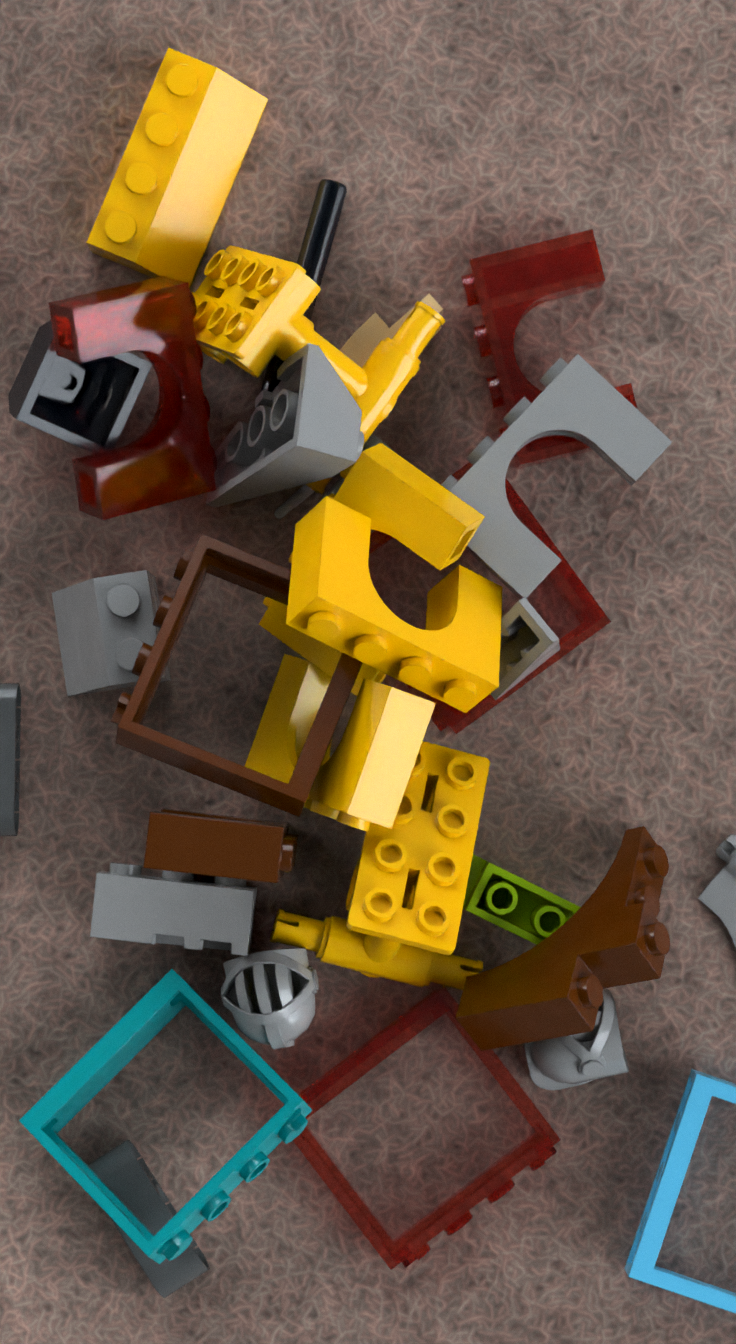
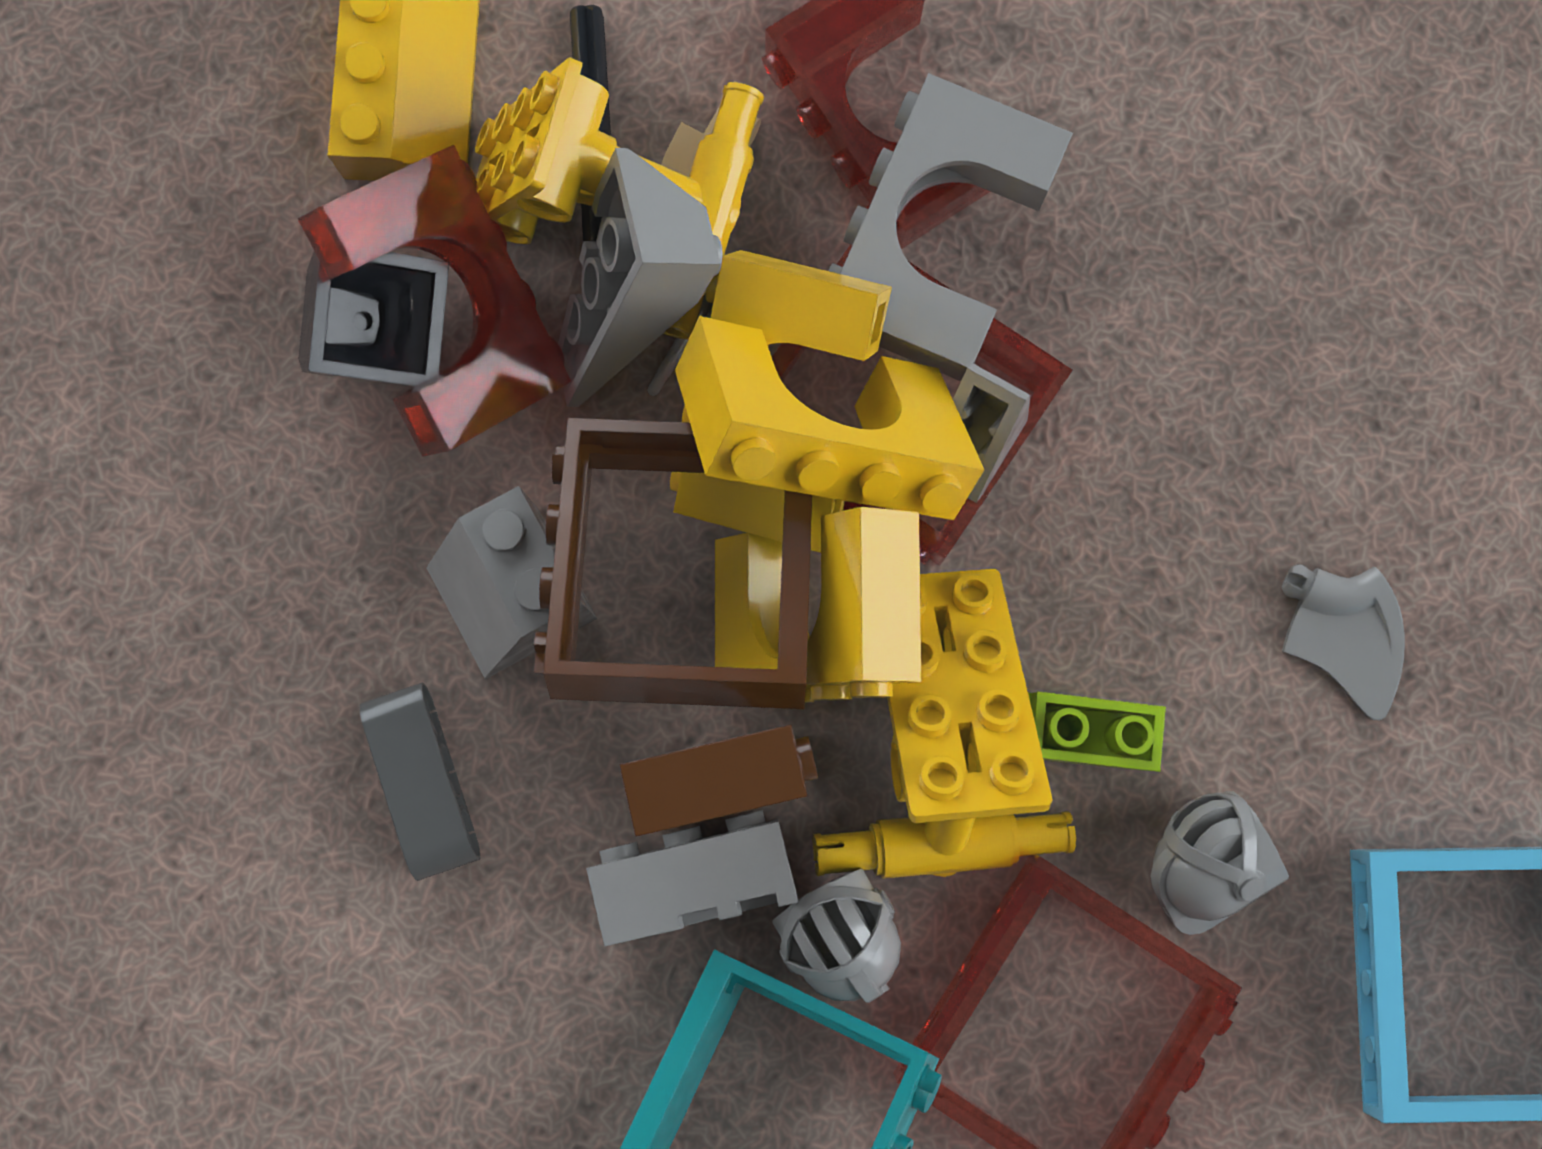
camera: 20 degrees left, 5 degrees down
reddish brown arch [456,826,670,1051] -> none

